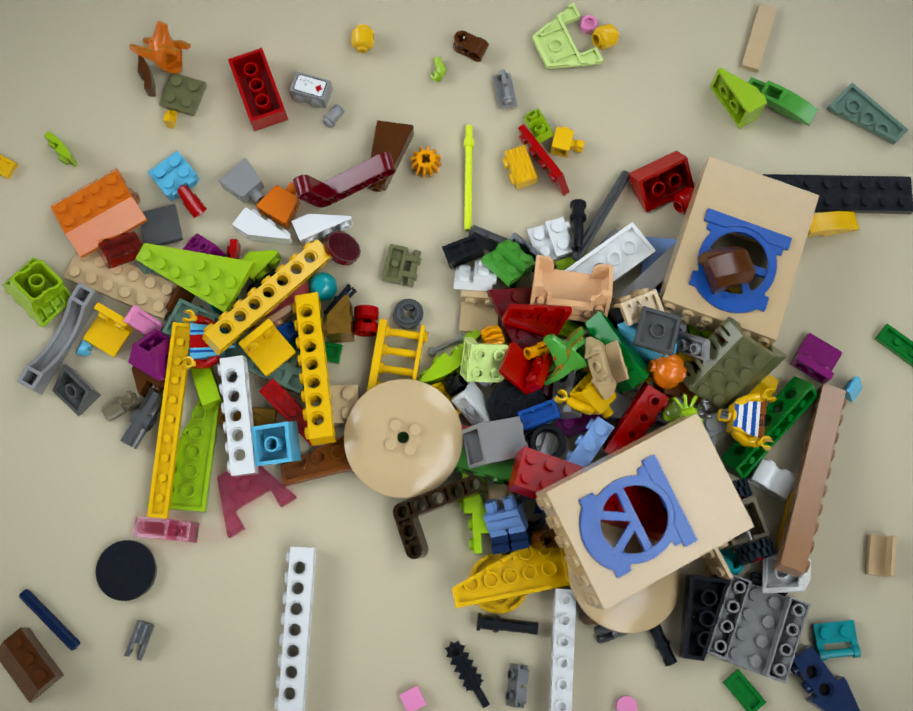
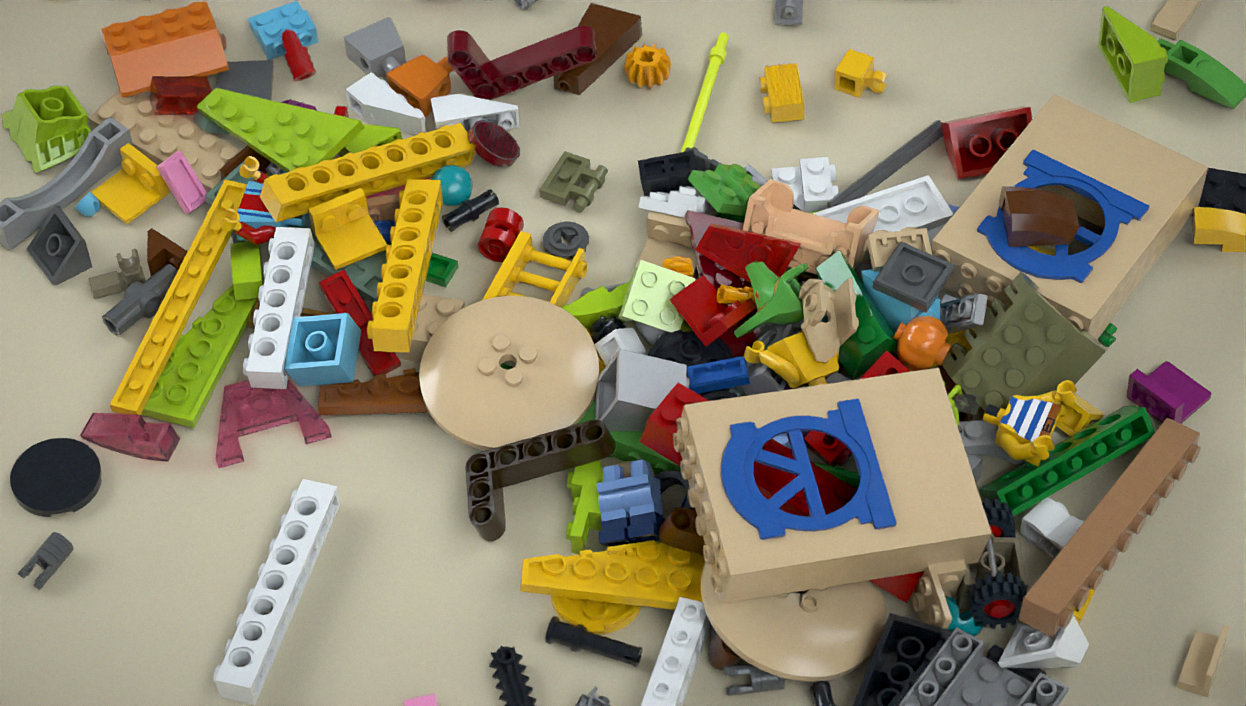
camera: 15 degrees right, 25 degrees down
magenta slope [128,329,171,382] -> none
pearl gold slope [323,295,355,343] -> none
red wing [518,124,570,196] -> none
lime slope [524,108,554,144] -> none
black pin [570,199,587,252] -> none
medium azure slope [843,376,862,402] -> none

